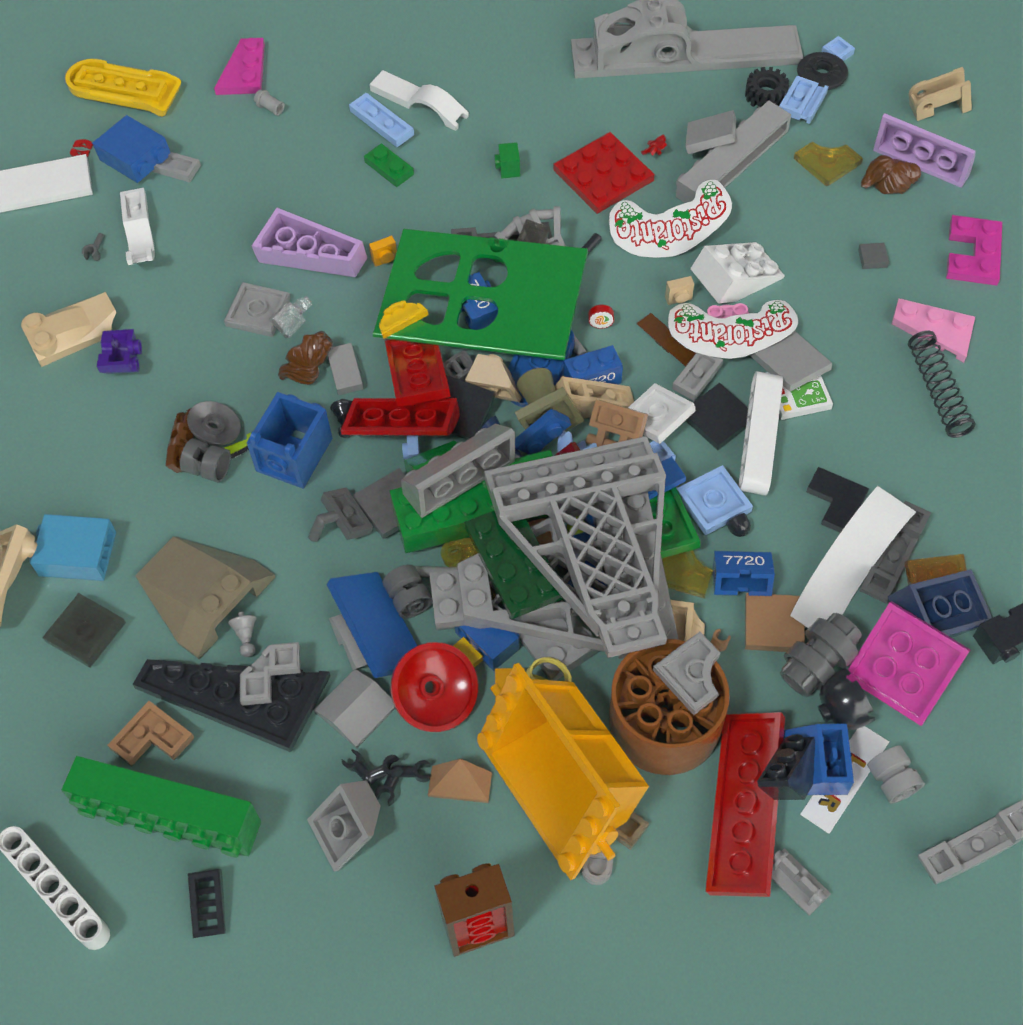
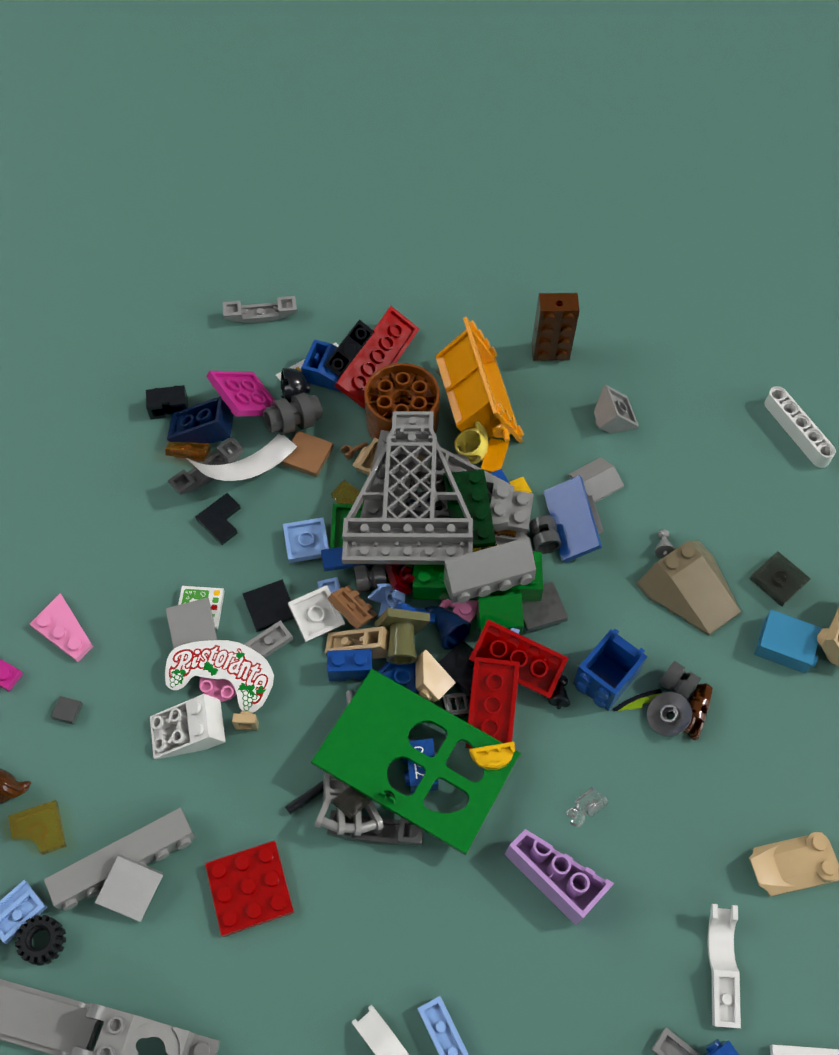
camera: 165 degrees left, 0 degrees up
green brick [61,756,261,858] -> none
dark grey hand [82,233,104,261] -> none
dark purple cylinder [97,329,142,374] -> none
medium nougat plate [107,701,194,766] -> none
black wing [133,659,331,752] -> none
black slope [188,869,226,938] -> none
light grey tile [224,282,290,337] -> none
light grey tile [240,642,301,706] -> none
reddish brown hair [278,331,333,385] -> none
dark grey plate [308,487,373,542] -> none
light grey tile [328,343,364,395] -> none
black arm [341,749,404,785] -> none
green plate [364,143,414,187] -> none
light orange plate [369,235,397,267] -> none
black arm [375,760,431,806] -> none
red dish [391,642,478,732] -> none
medium nougat slope [428,759,492,803] -> none
green plate [494,142,520,179] -> none
tile [588,305,614,329] -> none
sticker [609,180,732,258] -> none
reddish brown piece [636,313,696,367] -> none
red plant [641,134,667,156] -> none
light grey tile [653,631,720,715] -> none
blue brick [712,551,775,596] -> none
black hinge [726,513,751,537] -> none
white beam [738,371,783,496] -> none
light grey hinge [772,848,831,916] -> none
light grey wheel [867,746,925,804] -> none
black piece [908,330,976,438] -> none

